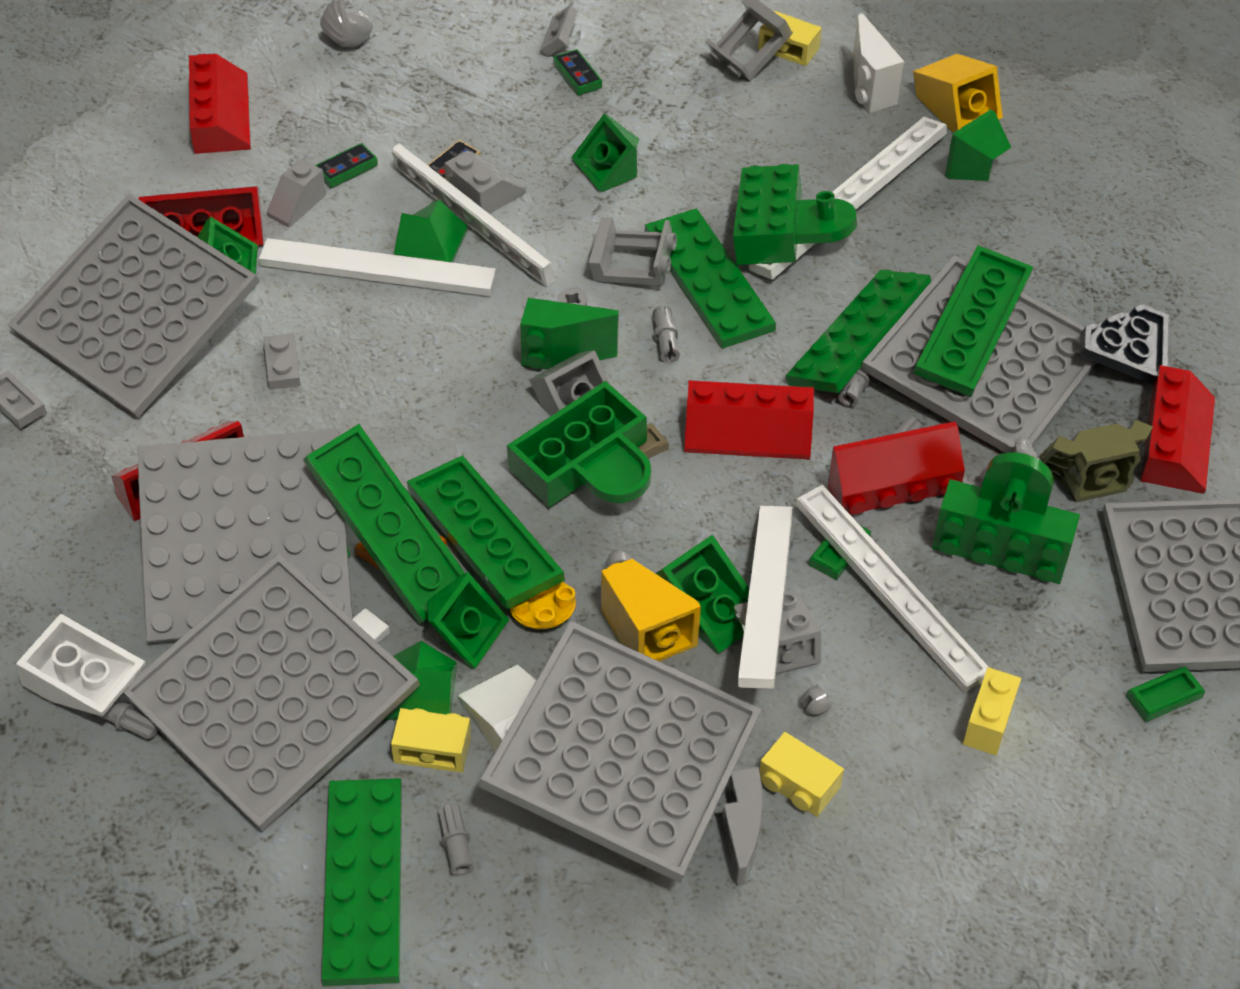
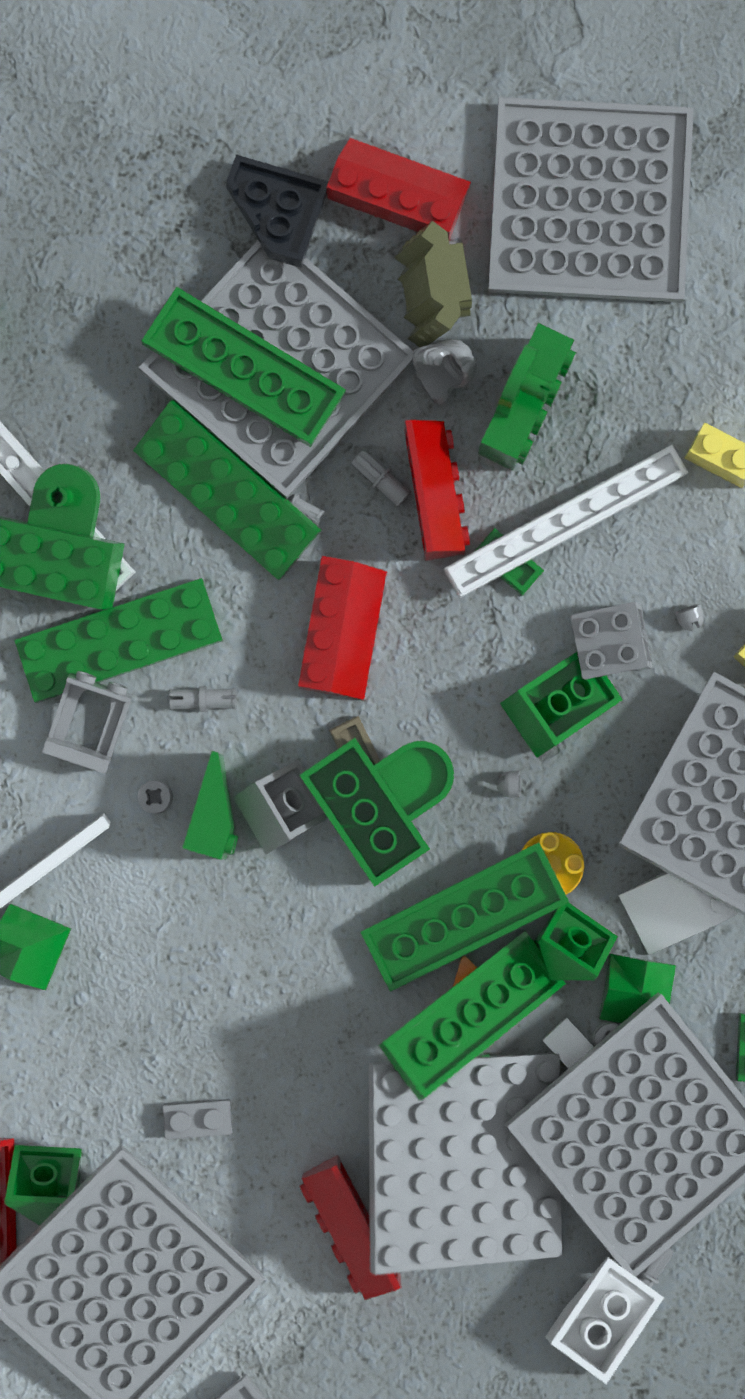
camera: 80 degrees left, 35 degrees up
white tile [259,238,496,297] -> none
light yellow brick [391,708,471,773] -> none
yellow slope [601,559,701,662] -> none
white tile [738,506,793,689] -> none
green tile [1126,667,1205,723] -> none

